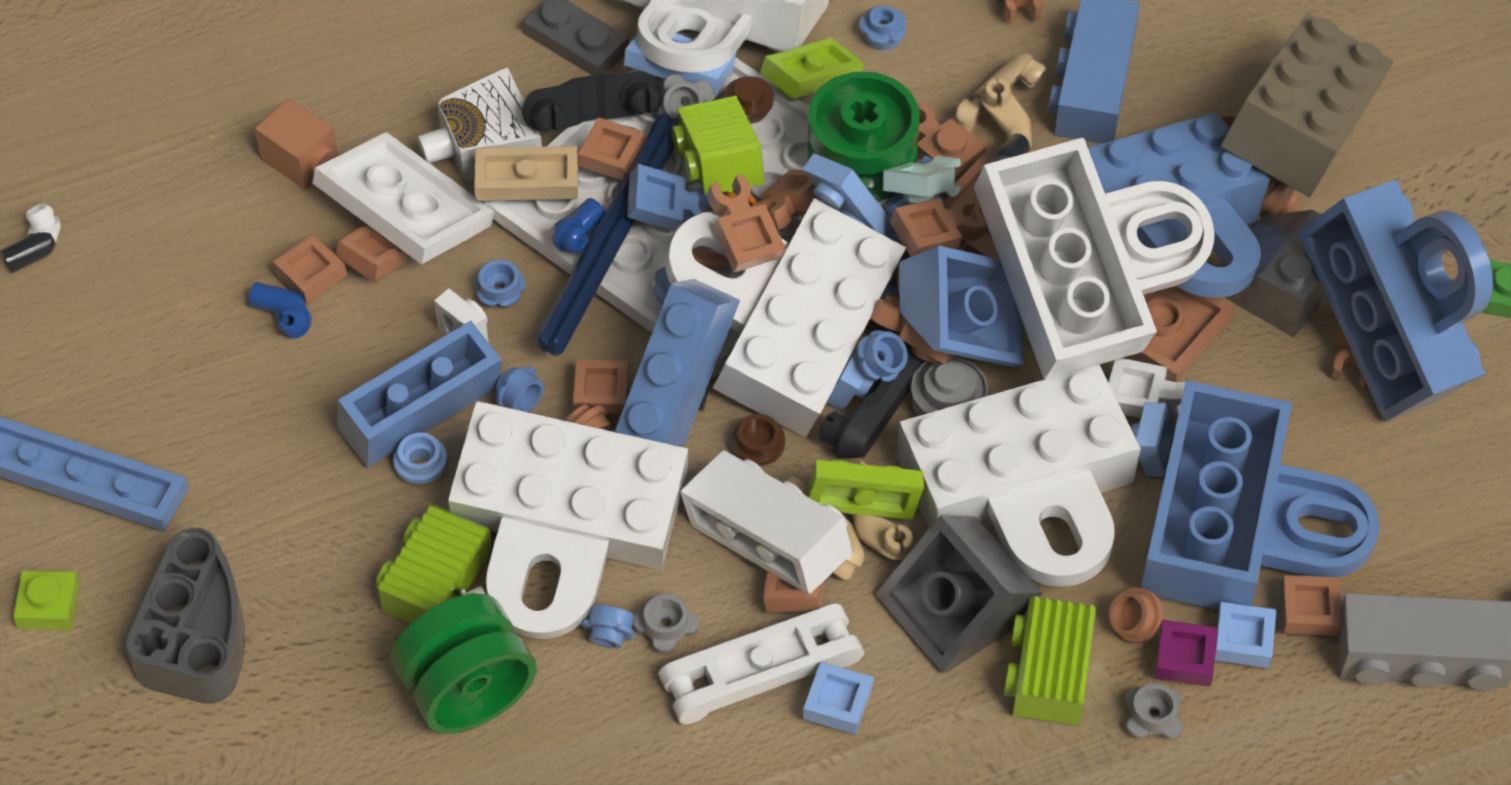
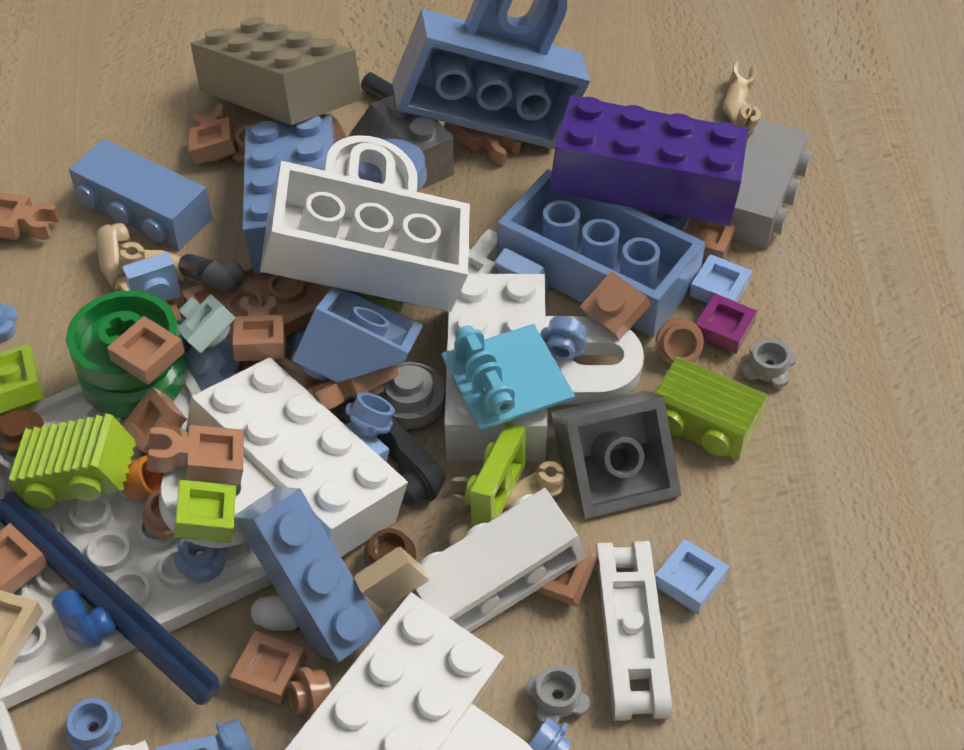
camera: 70 degrees left, 5 degrees down
medium blue plate [627,164,711,230] -> none
light blue plate [802,153,892,236] -> none
none -> nougat plate [107,316,185,385]
none -> light blue plate [122,252,181,302]
none -> lime plate [173,480,236,543]
none -> nougat plate [189,103,236,165]
none -> tan tile [354,547,429,610]
none -> medium azure hinge [441,324,575,431]
none -> medium blue plate [540,316,588,361]
none -> dark purple brick [549,96,748,226]
none -> nougat plate [580,271,651,341]

